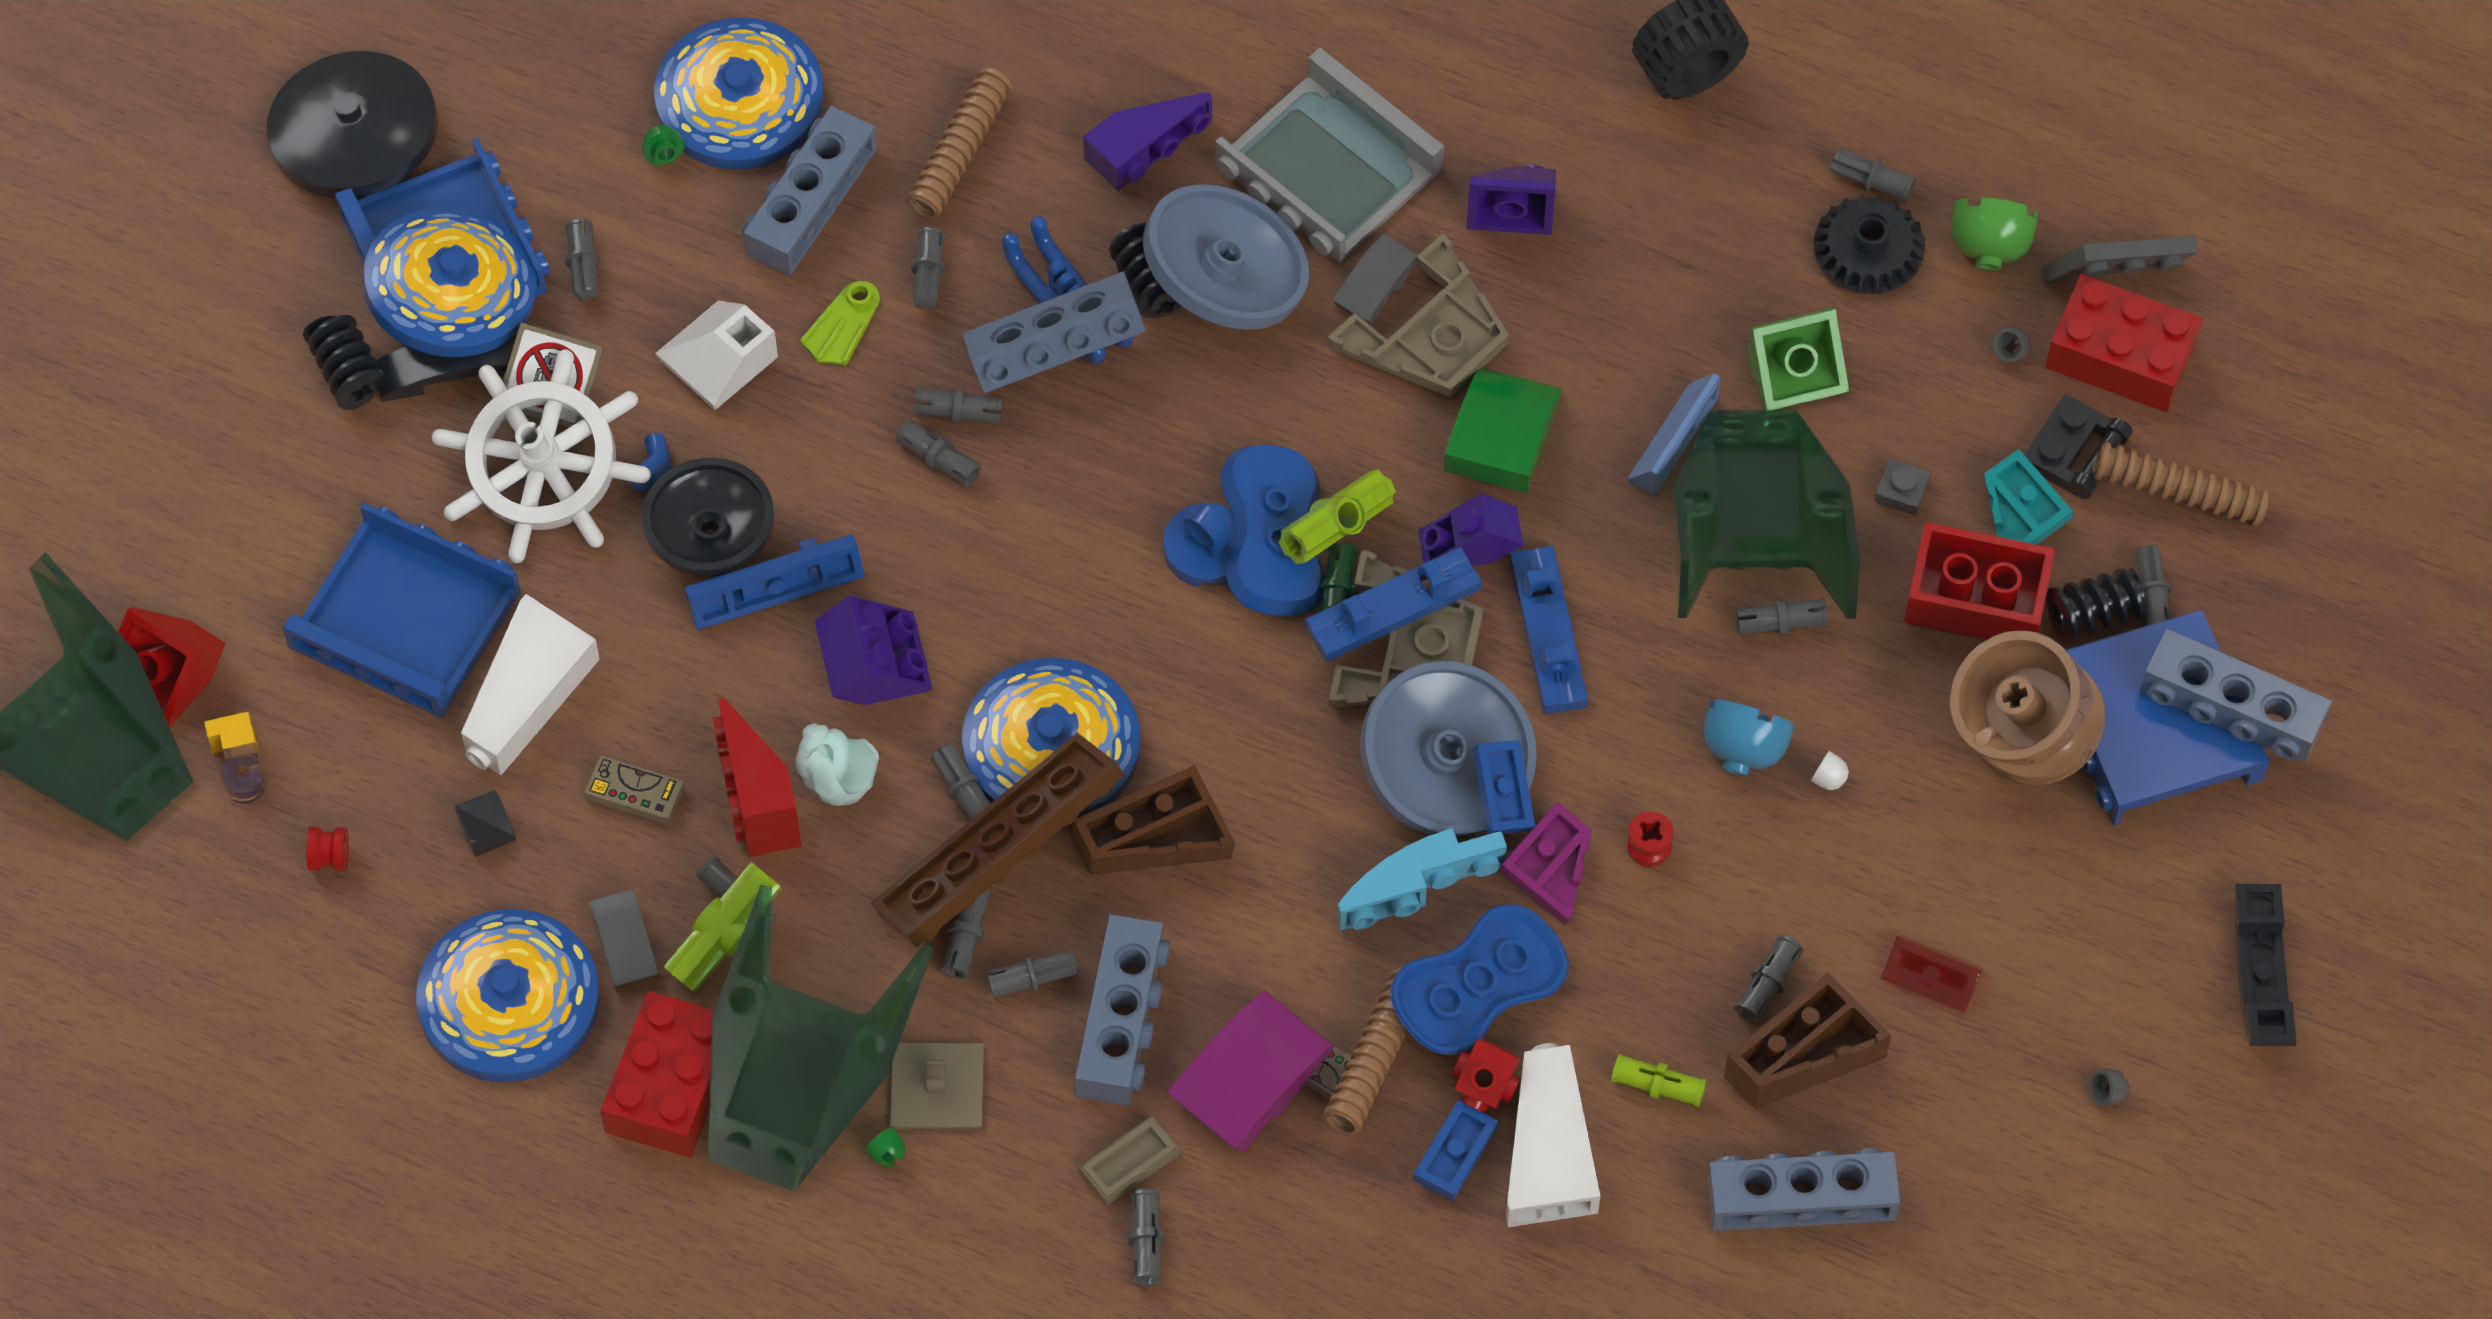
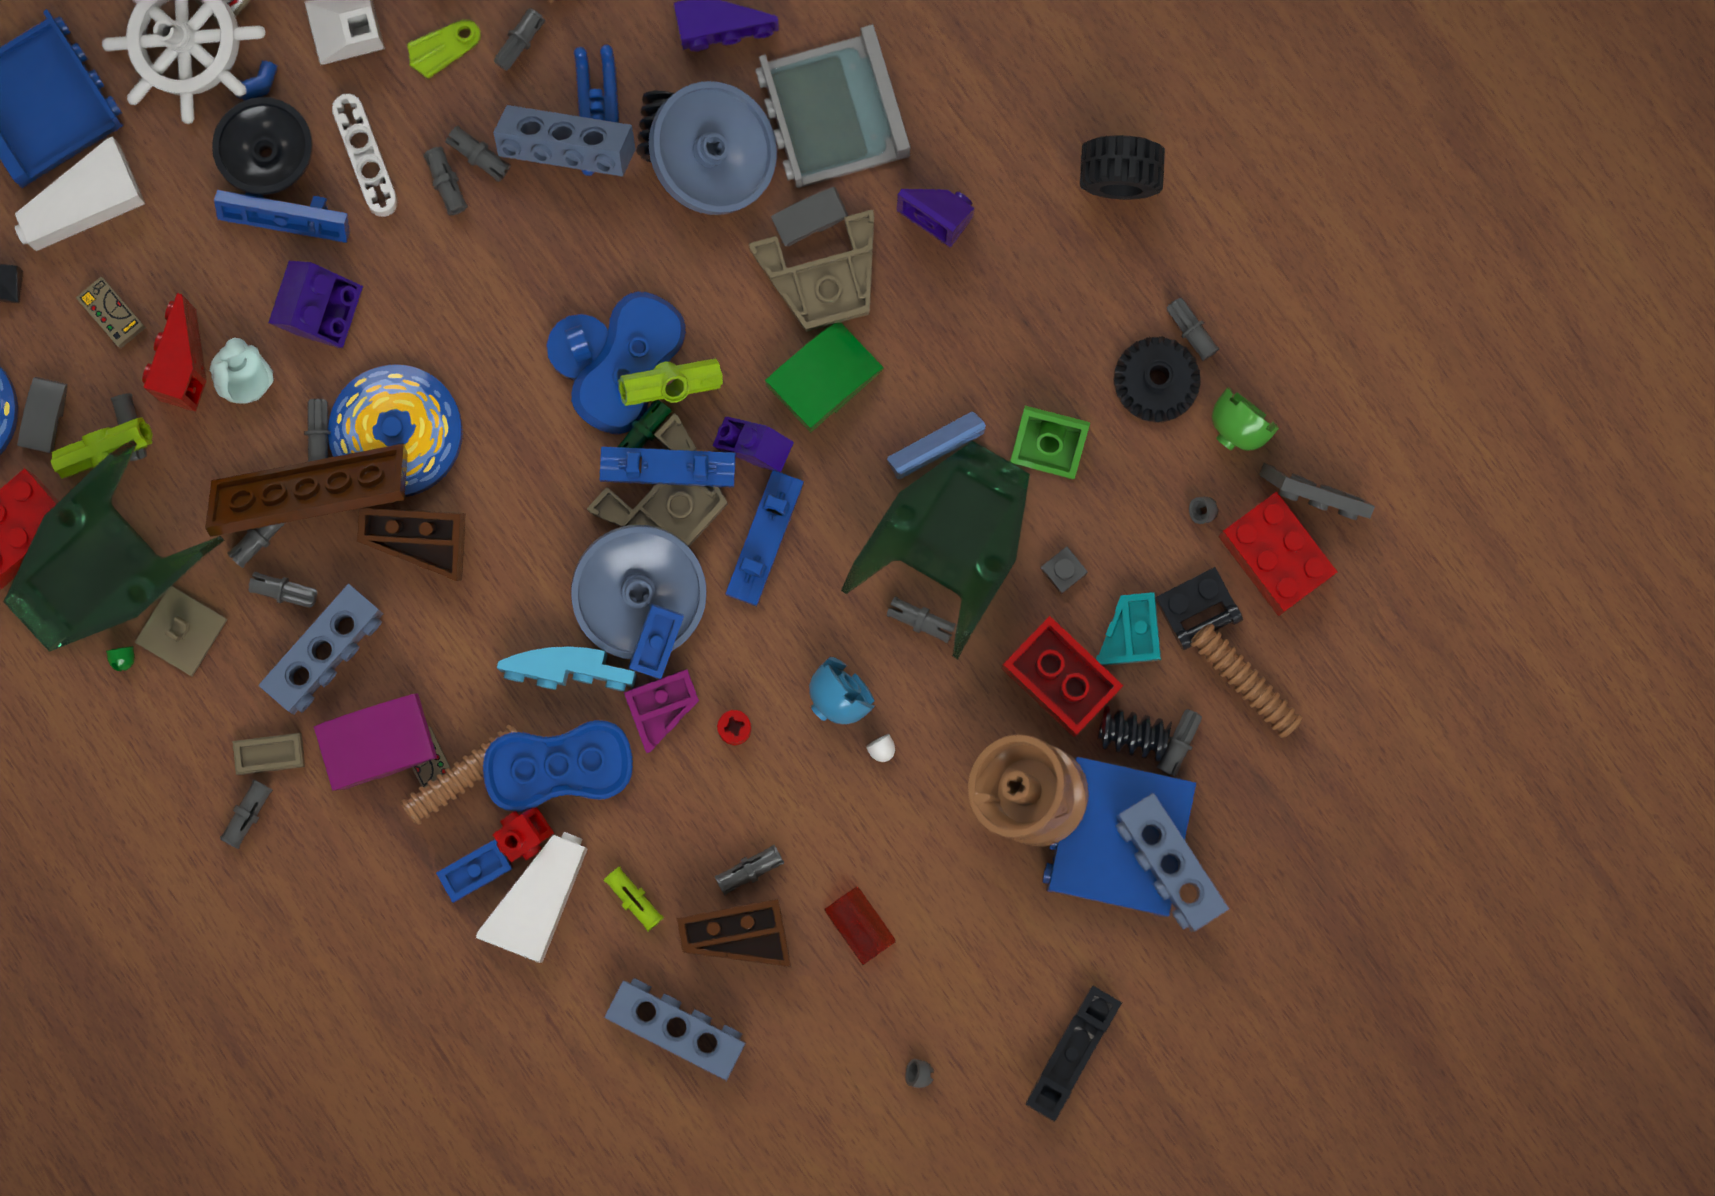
camera: 30 degrees right, 20 degrees up
none -> white beam [332,94,398,217]

